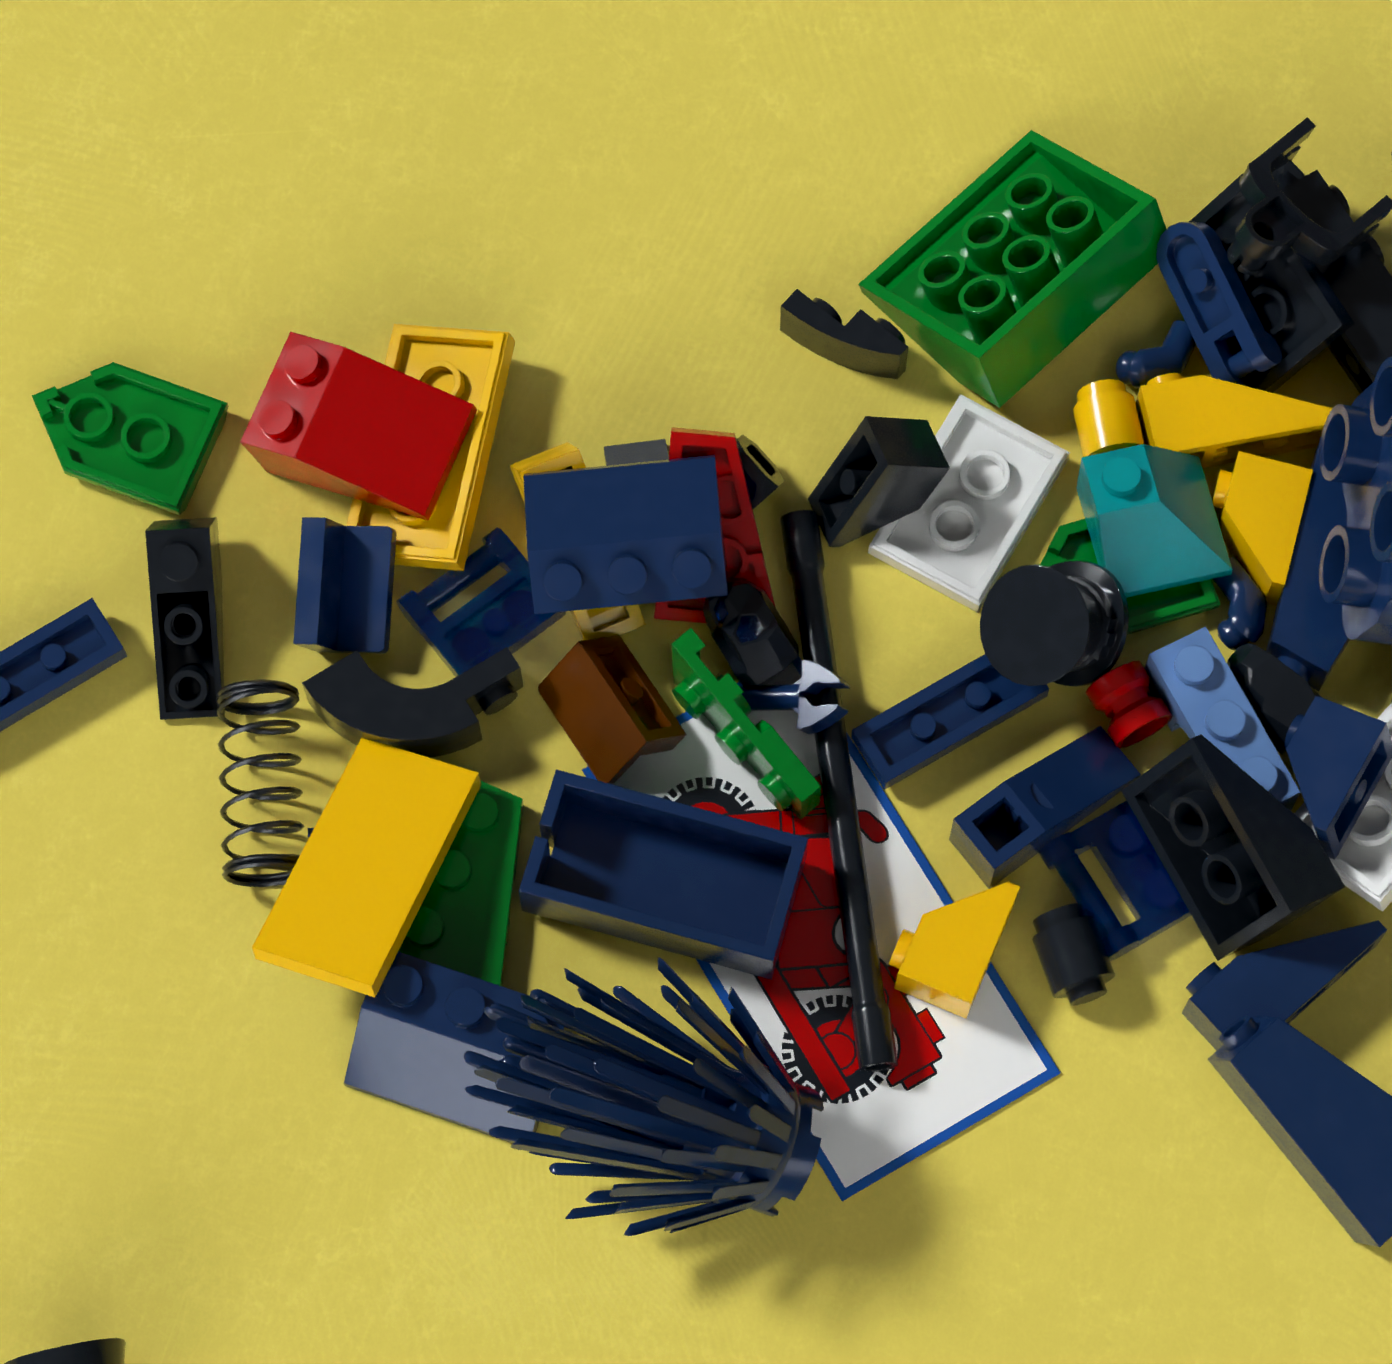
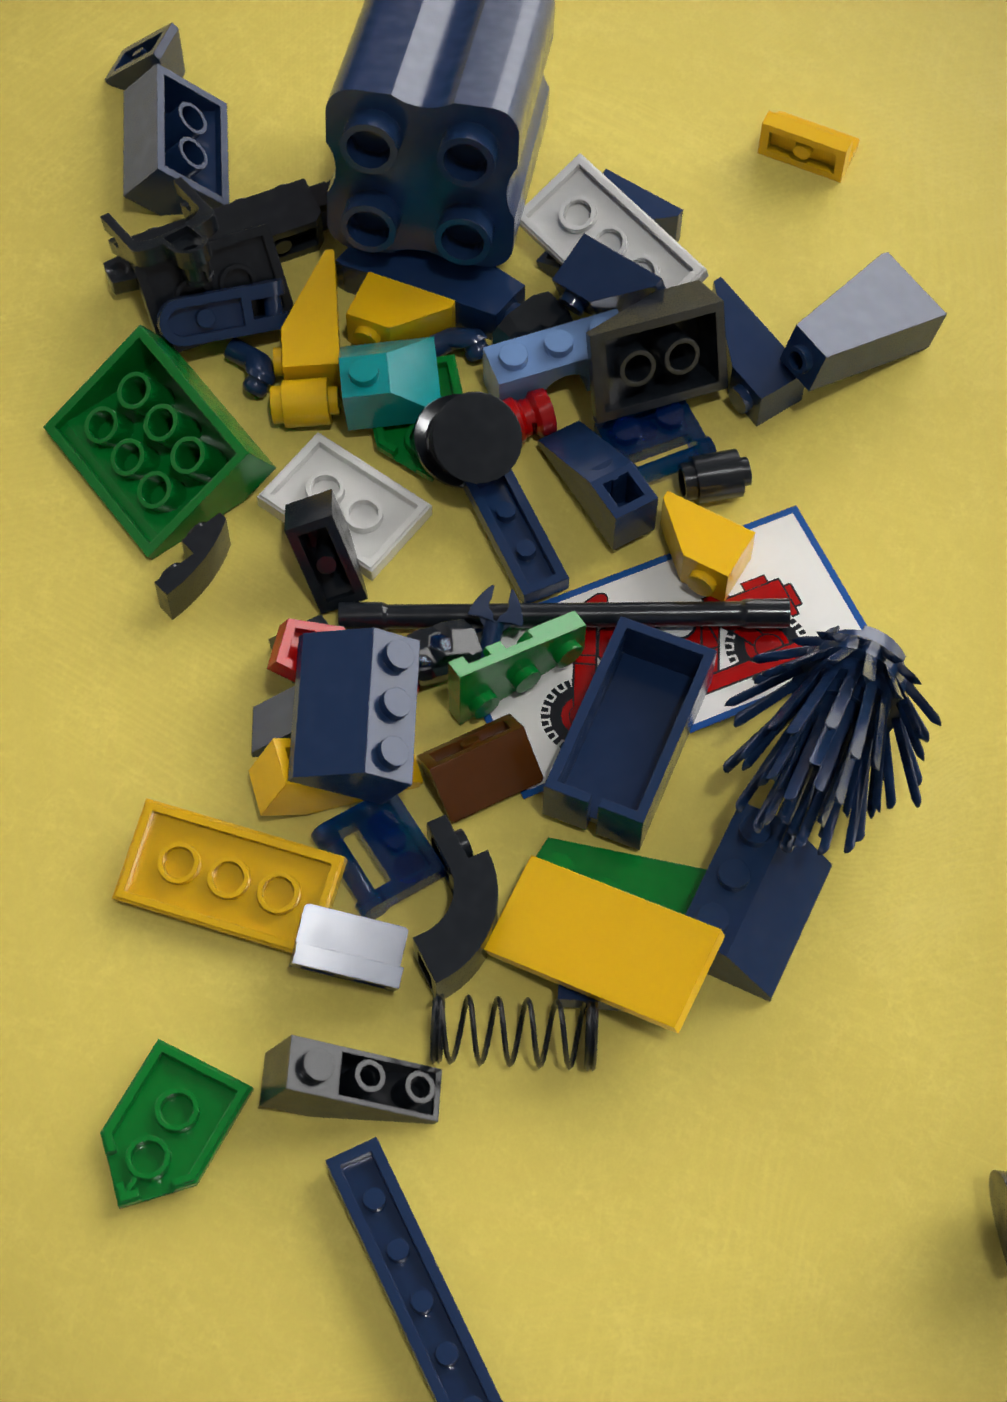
camera: 85 degrees left, 10 degrees down
red slope [240,331,477,521] -> none

